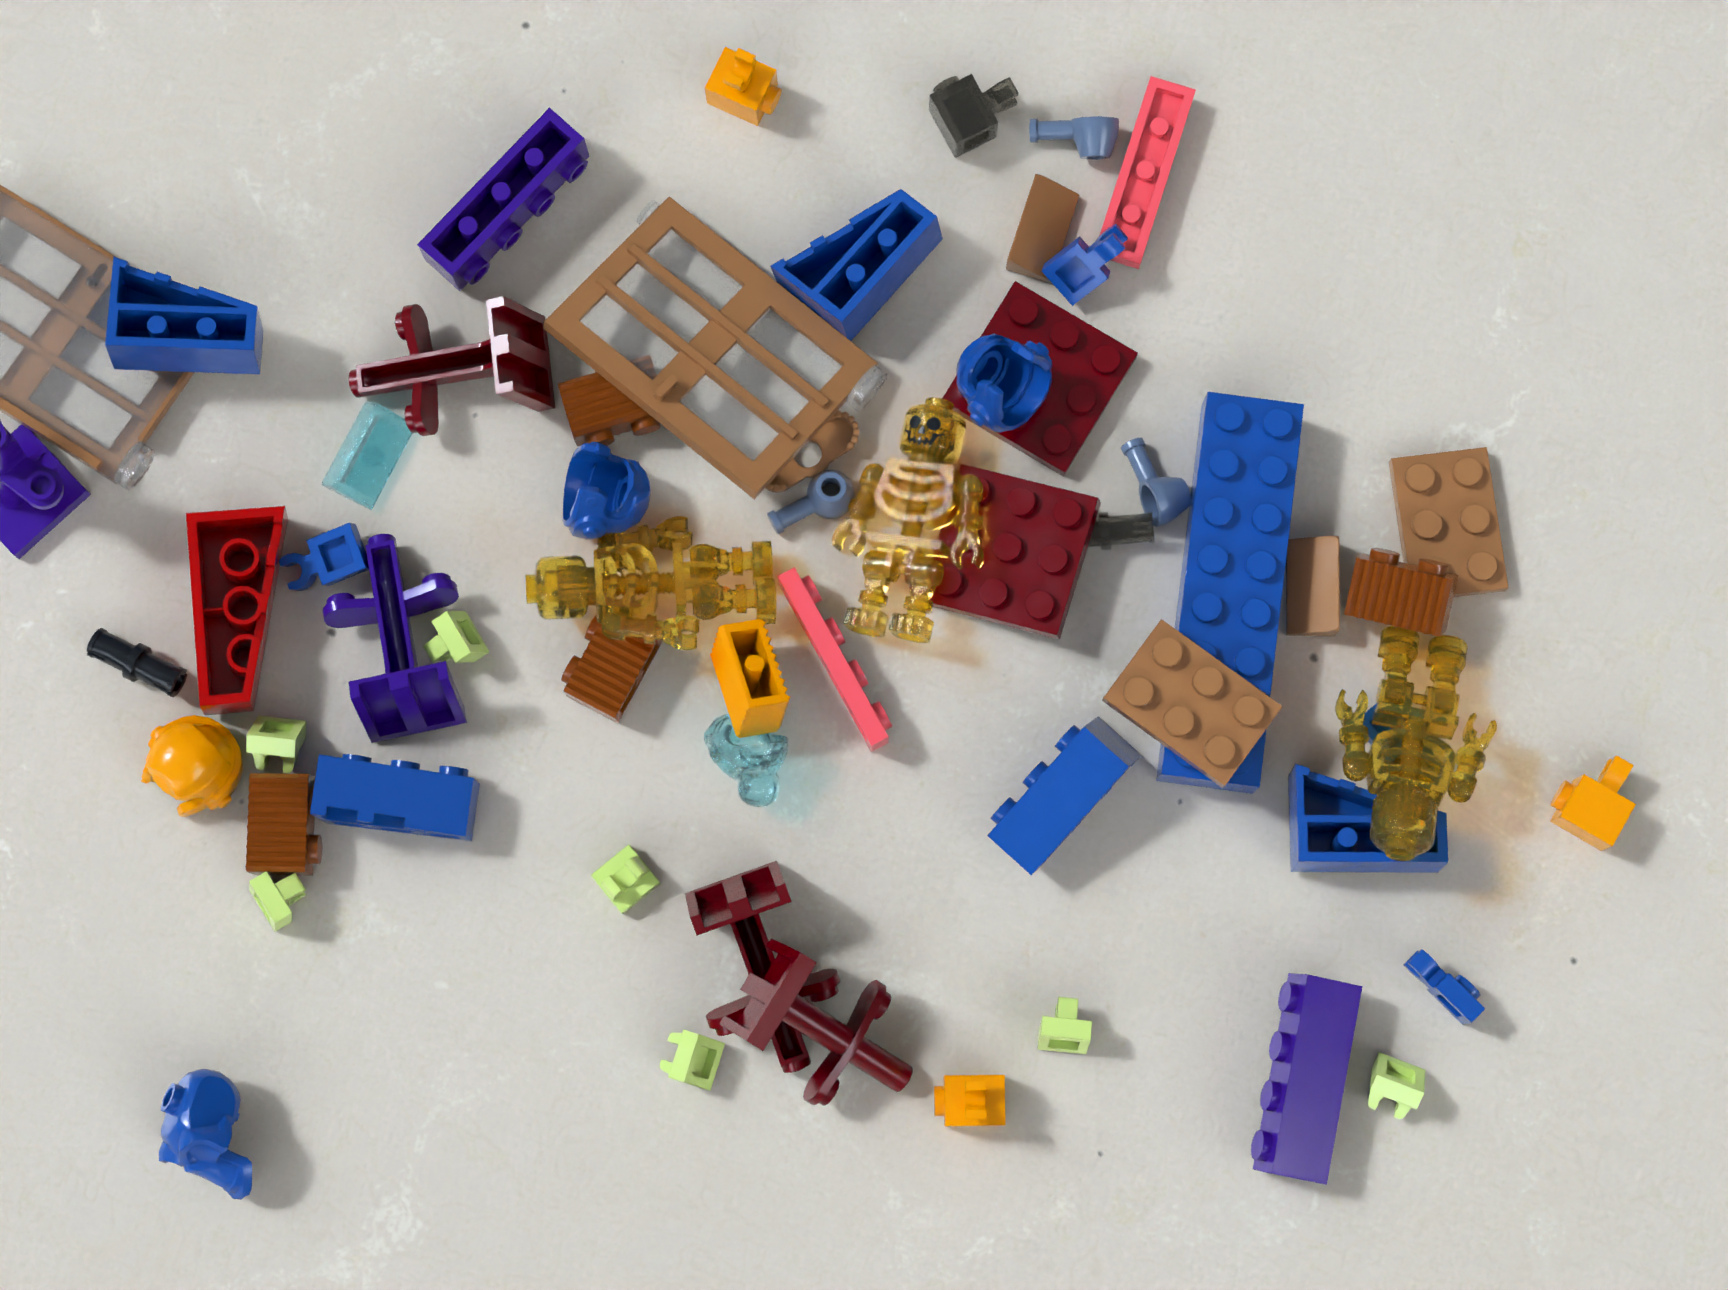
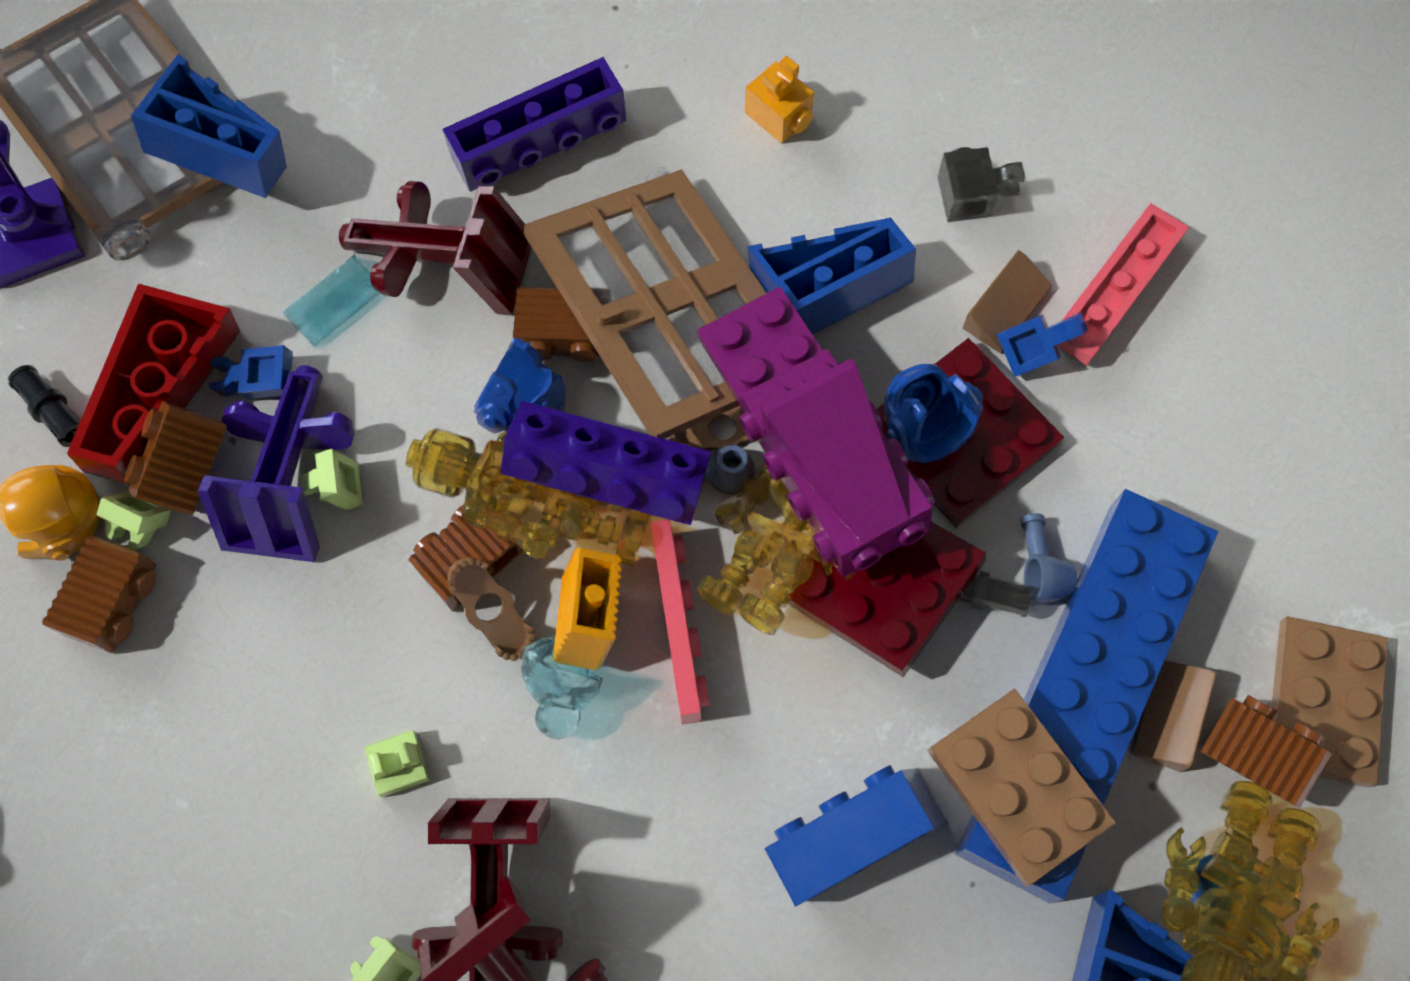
camera: 20 degrees right, 10 degrees down
yellowish green tile [249,871,306,932] -> none
blue wedge [310,754,480,841] -> none
sand blue bar [1029,116,1119,160] -> none
none -> dark orange brick [124,401,227,515]
none -> medium nougat piece [447,557,536,661]
none -> dark purple brick [501,401,711,525]
none -> magenta wedge [697,286,935,578]

